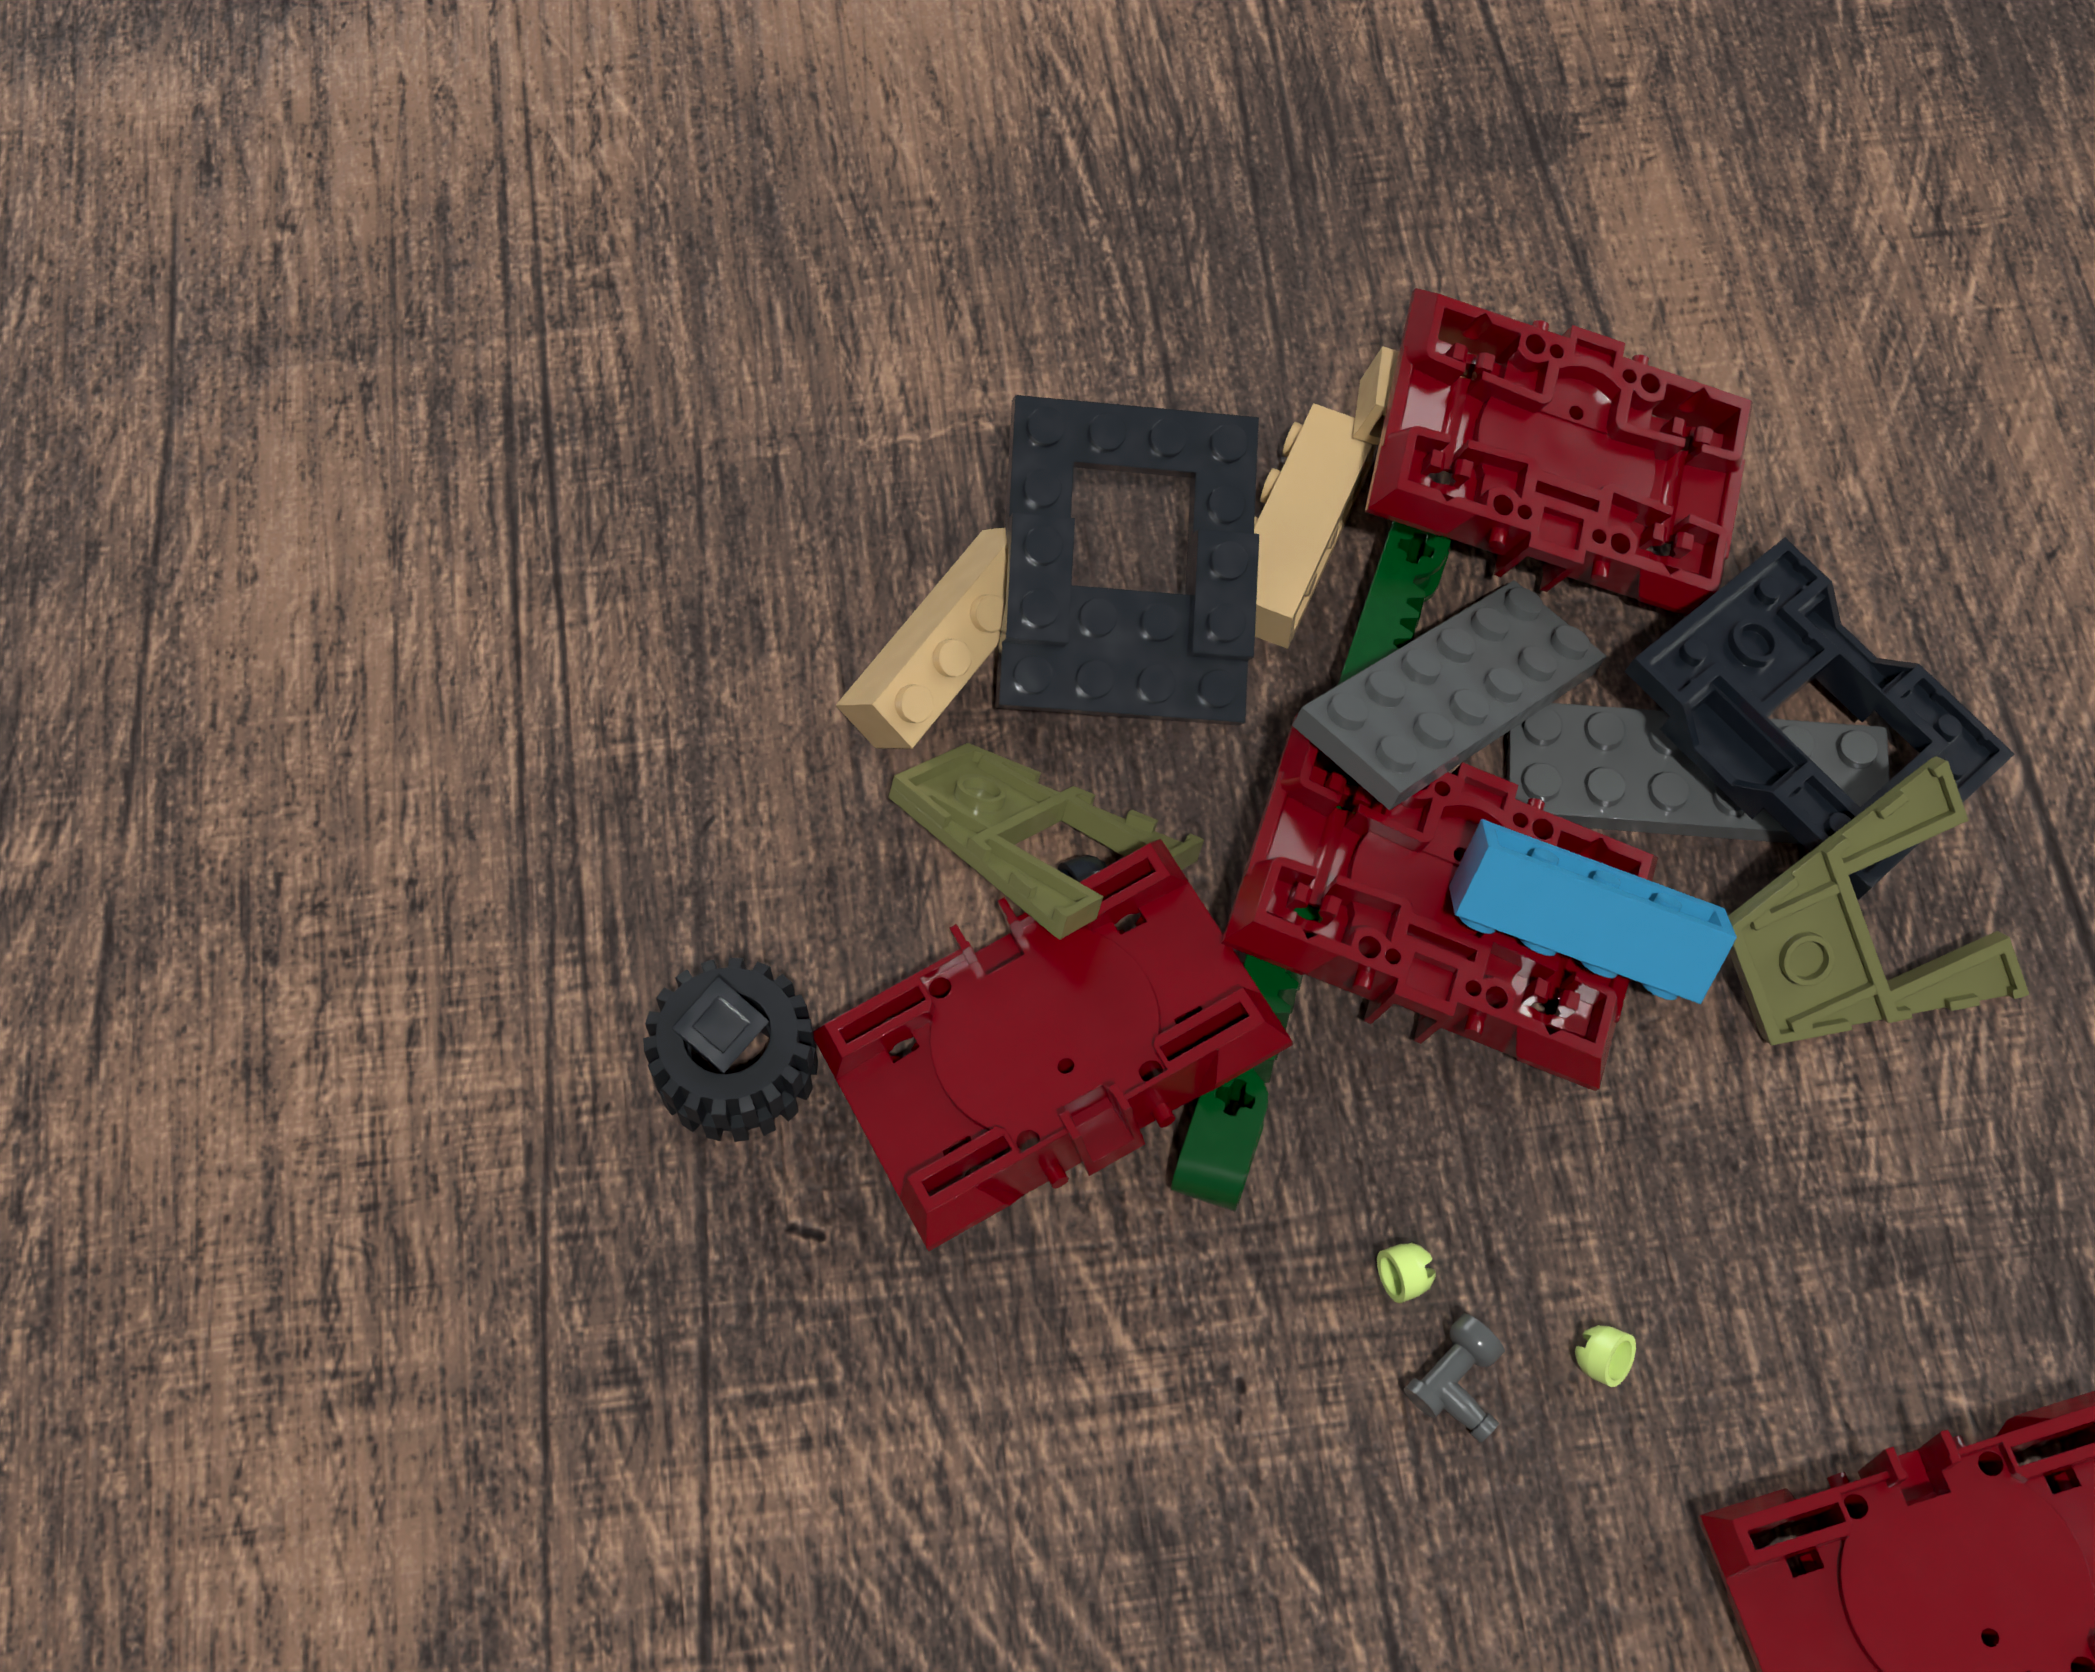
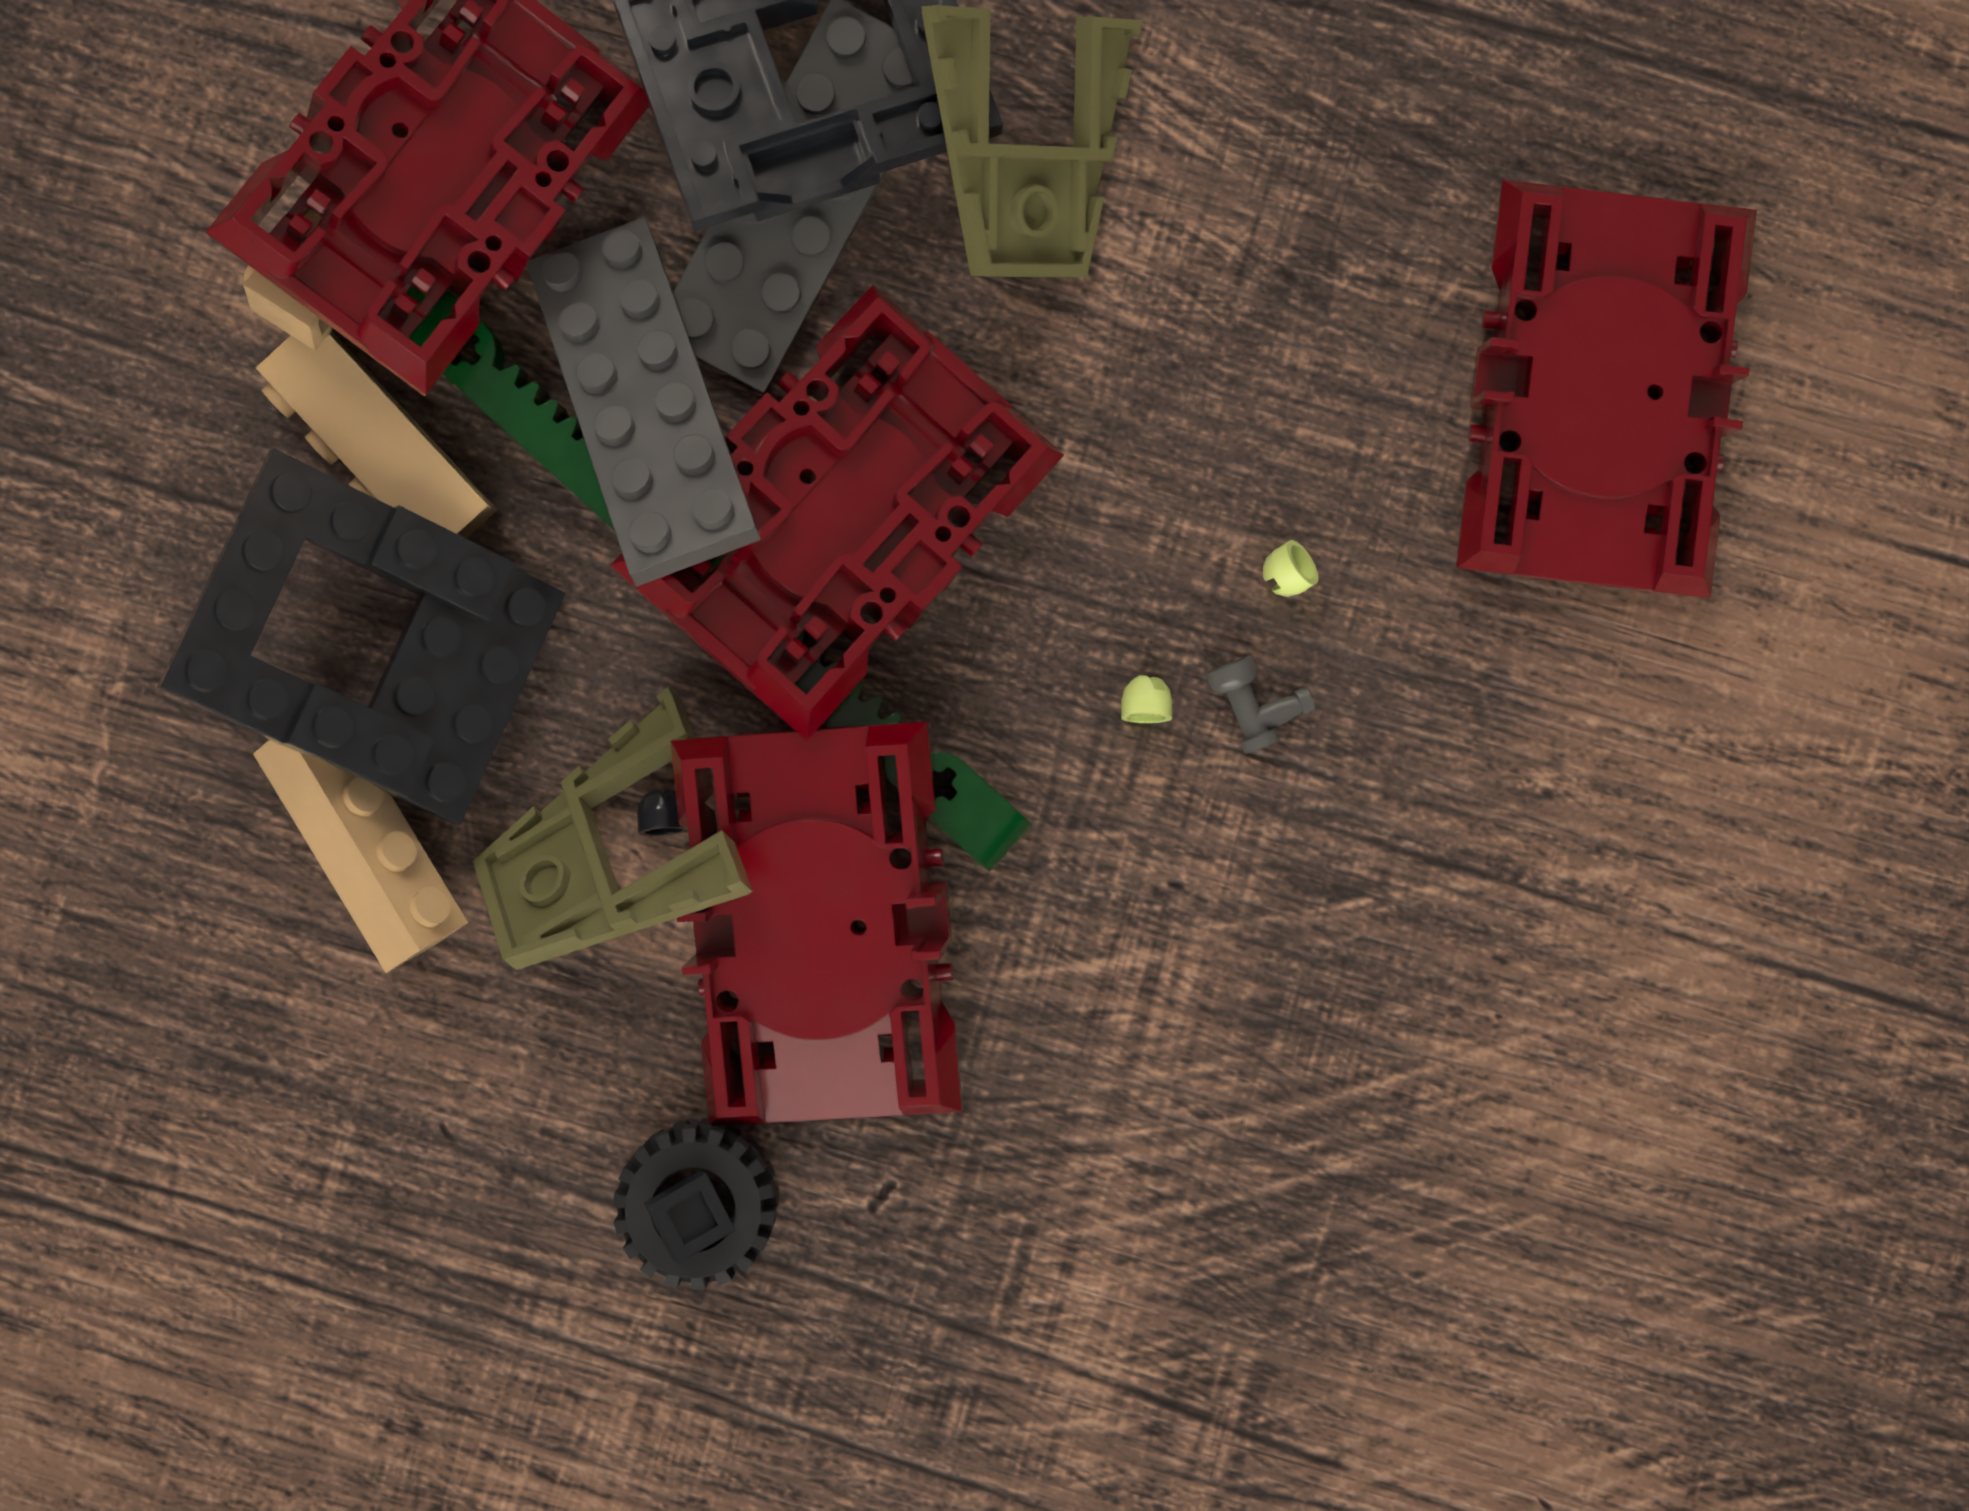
camera: 65 degrees left, 25 degrees up
dark azure brick [1449,819,1737,1004] -> none

